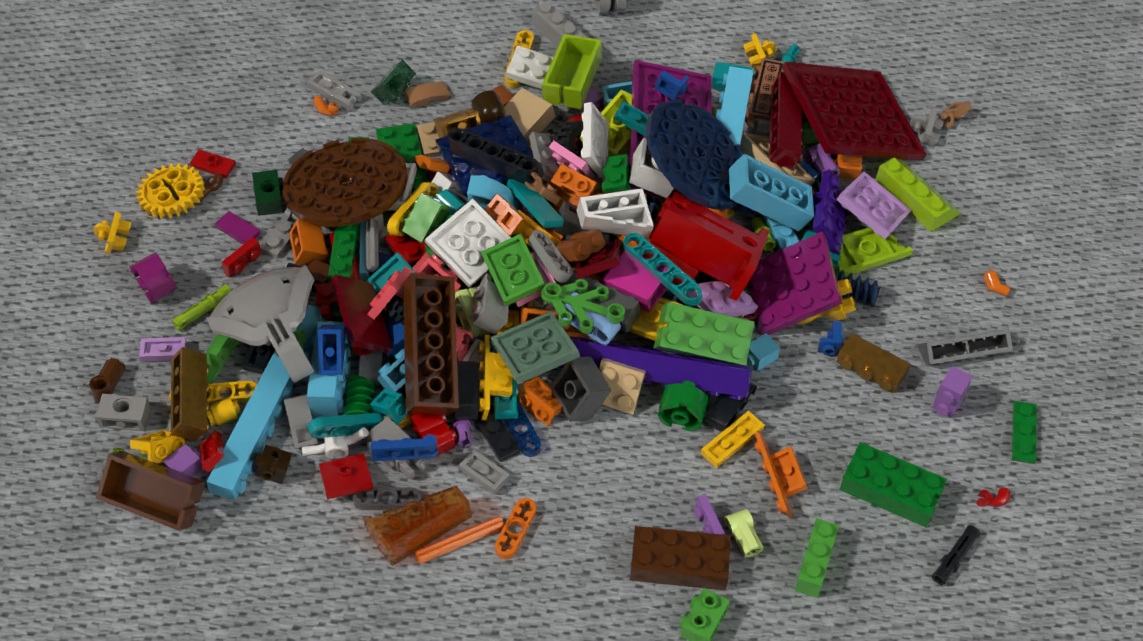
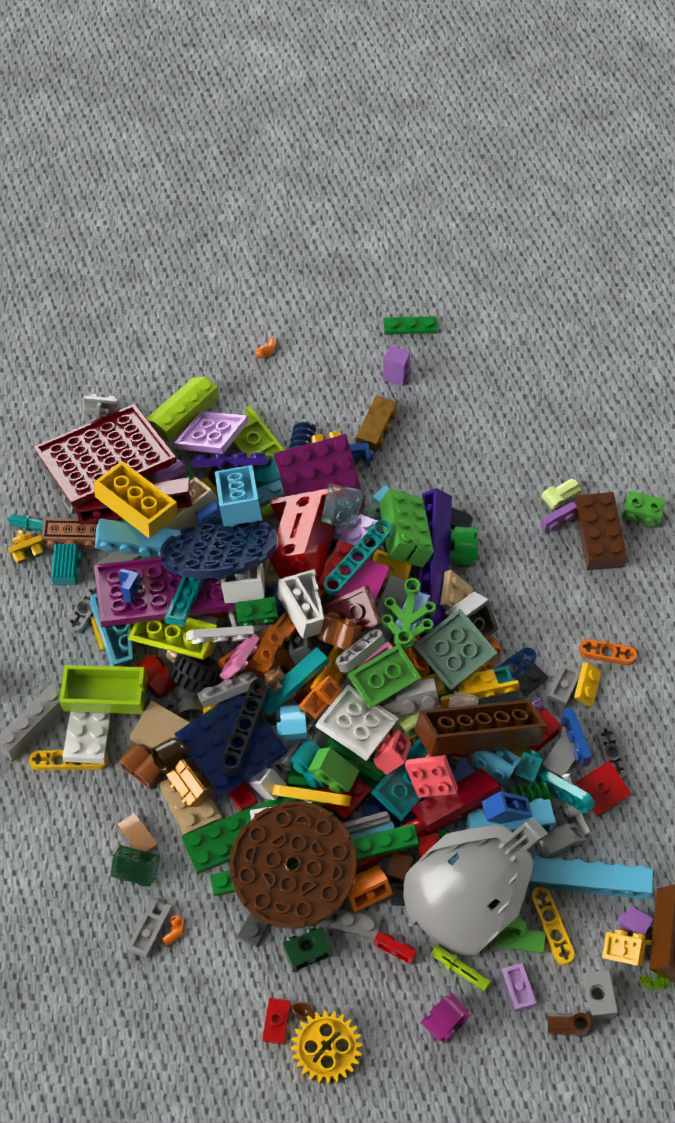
camera: 100 degrees left, 5 degrees up
yellow hips [93,212,131,253] -> none
pearl gold brick [171,347,209,441] -> none
red plate [200,430,224,472] -> none
yellow brick [207,397,241,426] -> none
magenta tile [215,211,261,244] -> none
dark brown brick [254,445,293,484] -> none
clear orange wedge [363,486,472,566] -> none
orange slope [415,155,450,173] -> none
orange axle [415,516,504,564] -> none
yellow plate [700,411,765,469] -> none
orange bracket [754,432,808,519] -> none
bright green brick [794,518,839,598] -> none
green piece [839,442,947,528] -> none
dark grey brick [917,329,1013,365] -> none
black pin [932,525,980,585] -> none
medium nougat plate [938,101,972,128] -> none
red arm [976,487,1011,507] -> none
none -> yellow brick [94,461,177,539]
none -> clear light blue slope [321,483,365,528]
none -> clear brick [448,691,479,707]
none -> yellow plate [574,662,601,707]

